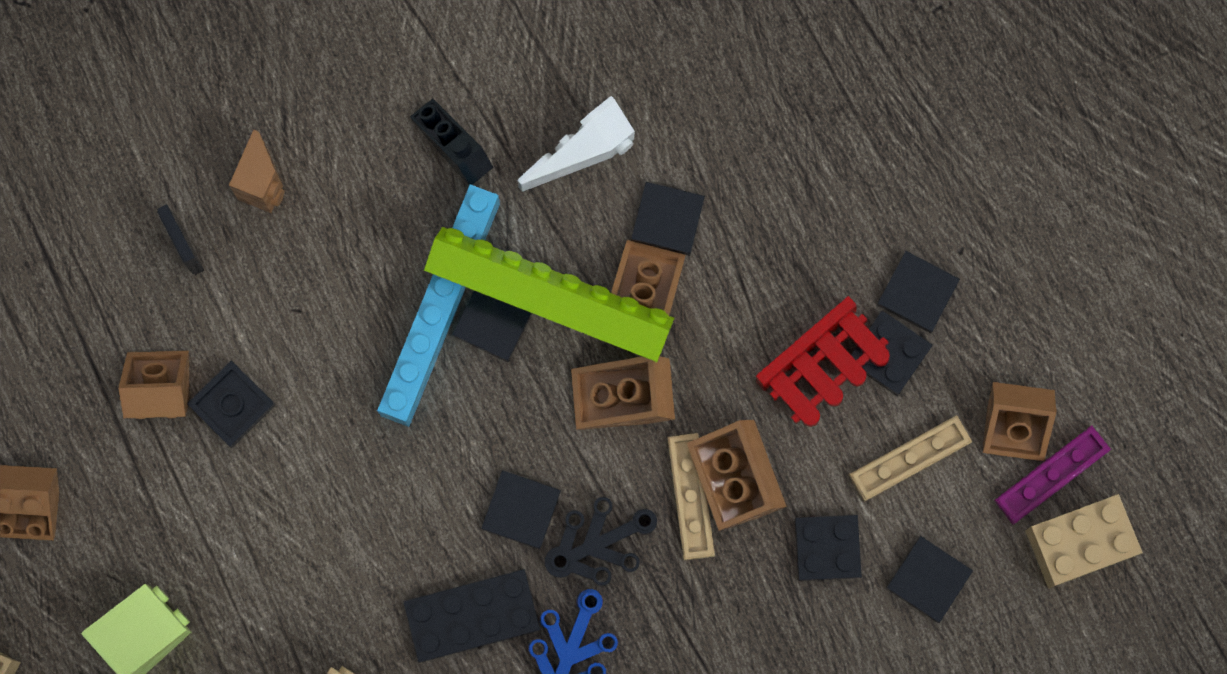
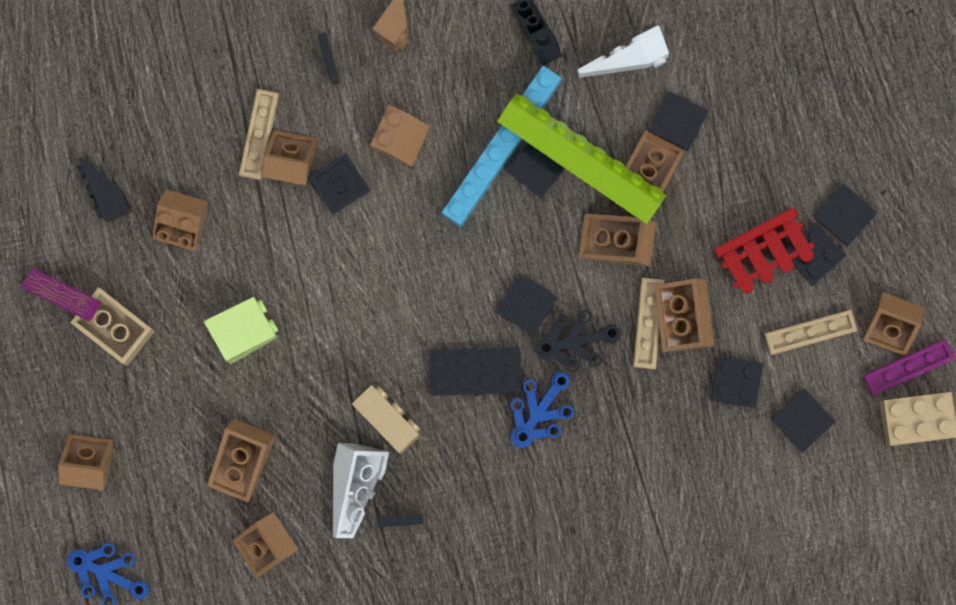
camera: 20 degrees right, 5 degrees up
none -> tan tile [239,89,279,180]
none -> medium nougat slope [370,105,430,167]

